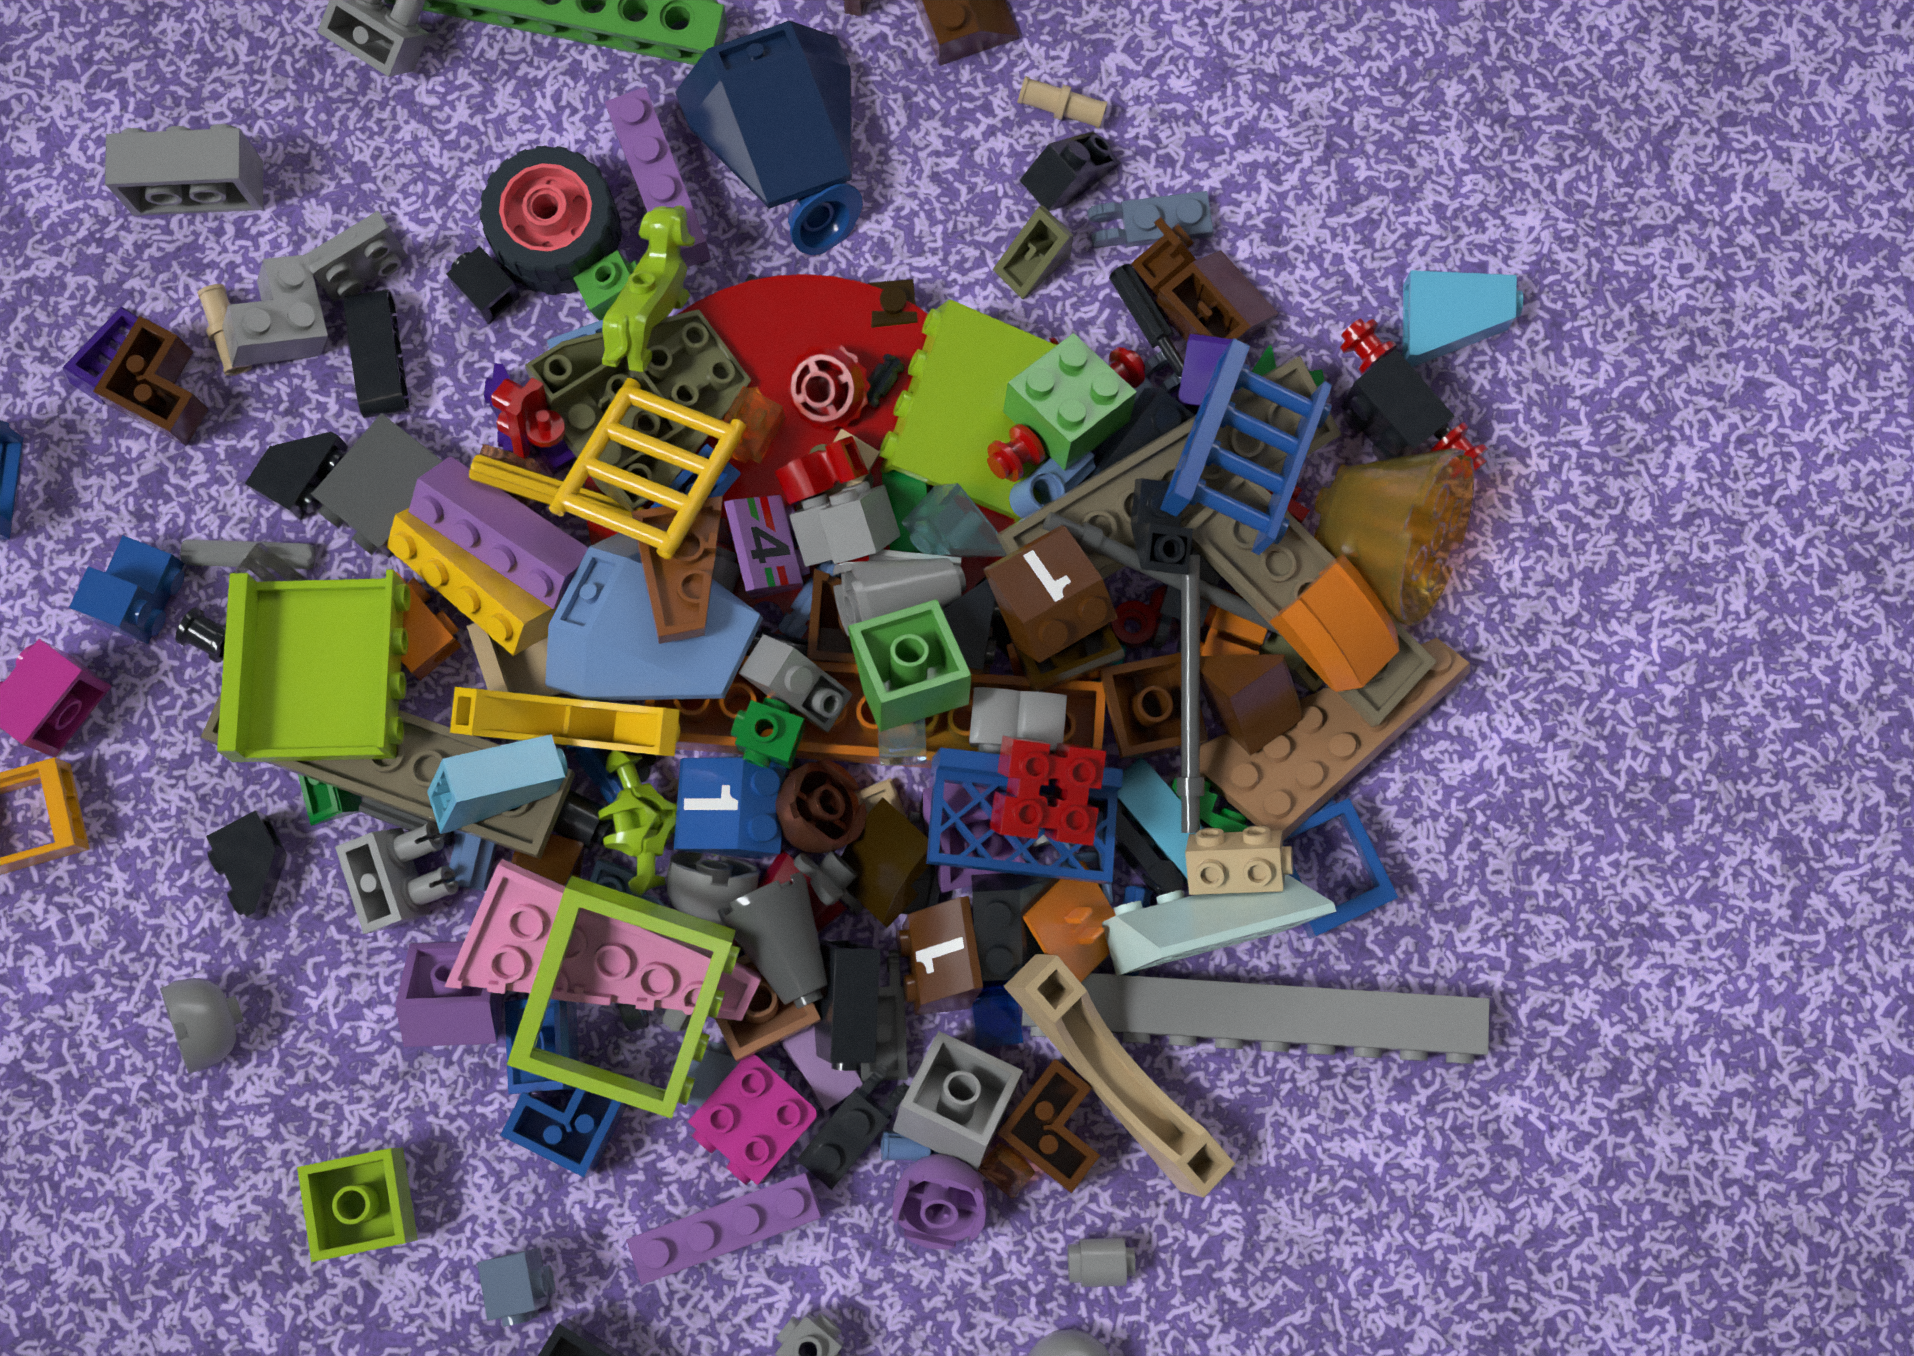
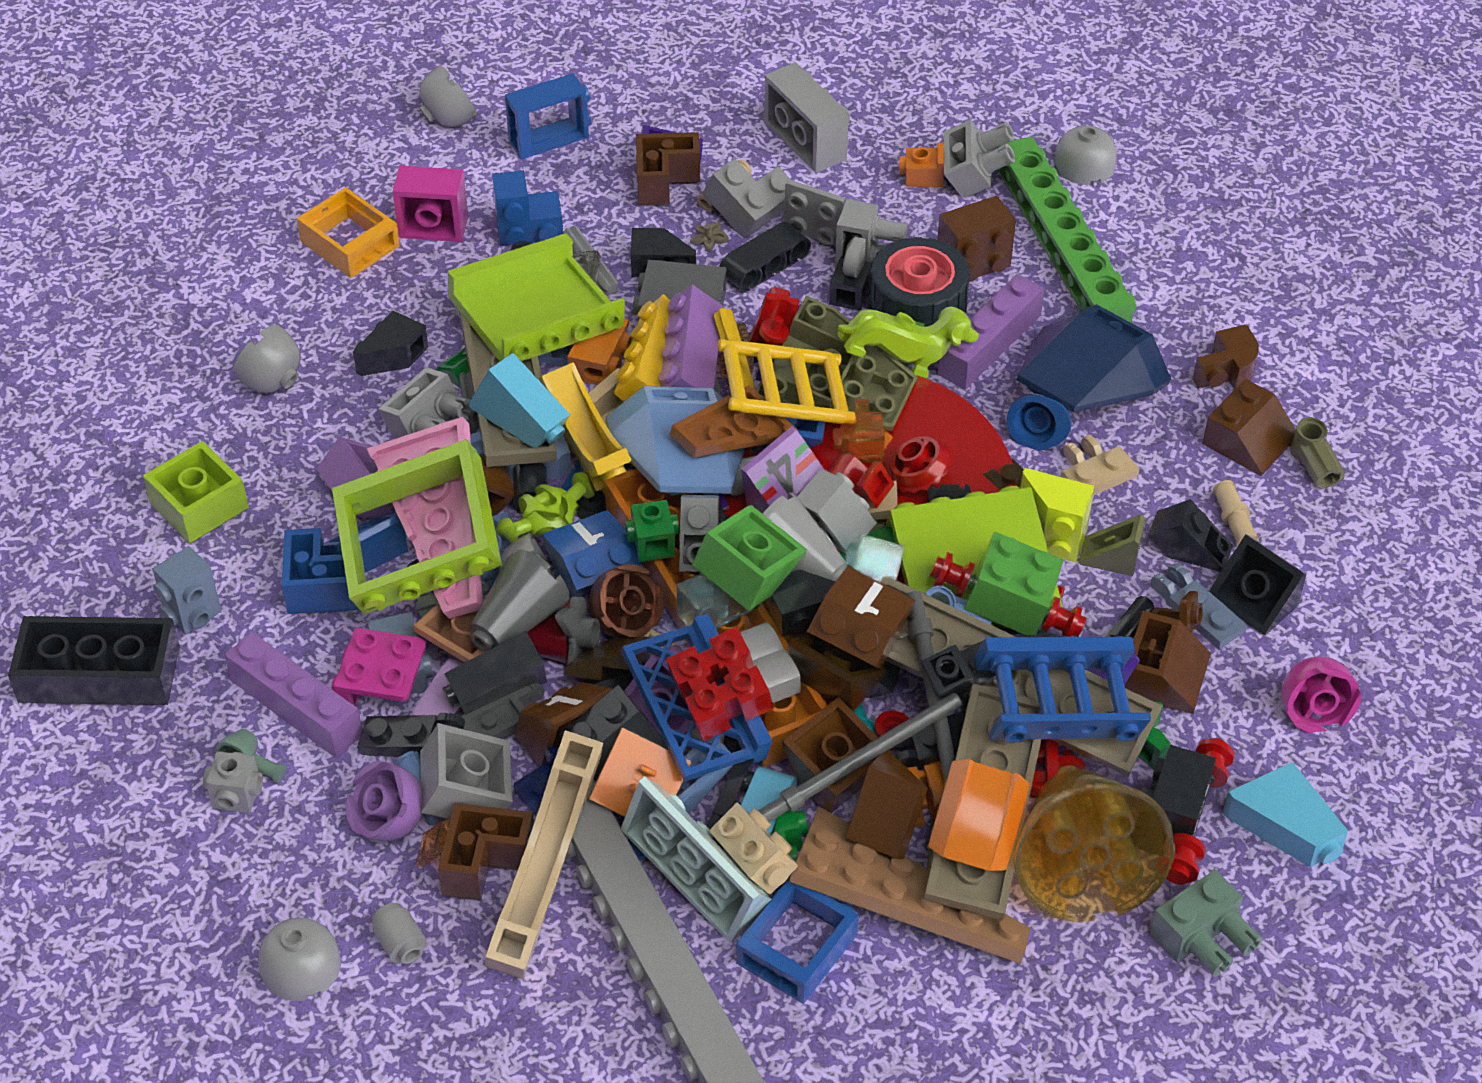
camera: 60 degrees right, 30 degrees down
none -> sand green bar [215,729,287,783]
none -> dark tan plant [690,222,729,252]
none -> light grey brick [835,199,908,269]
none -> light grey tile [842,237,866,278]
none -> orange brick [899,143,944,187]
none -> reddish brown brick [937,196,1016,282]
none -> neon yellow slope [1021,468,1094,562]
none -> tan hinge [1061,434,1139,496]
none -> sand green brick [1150,869,1263,977]
none -> black slope [1209,534,1307,635]
none -> dark pink cylinder [1281,656,1362,733]

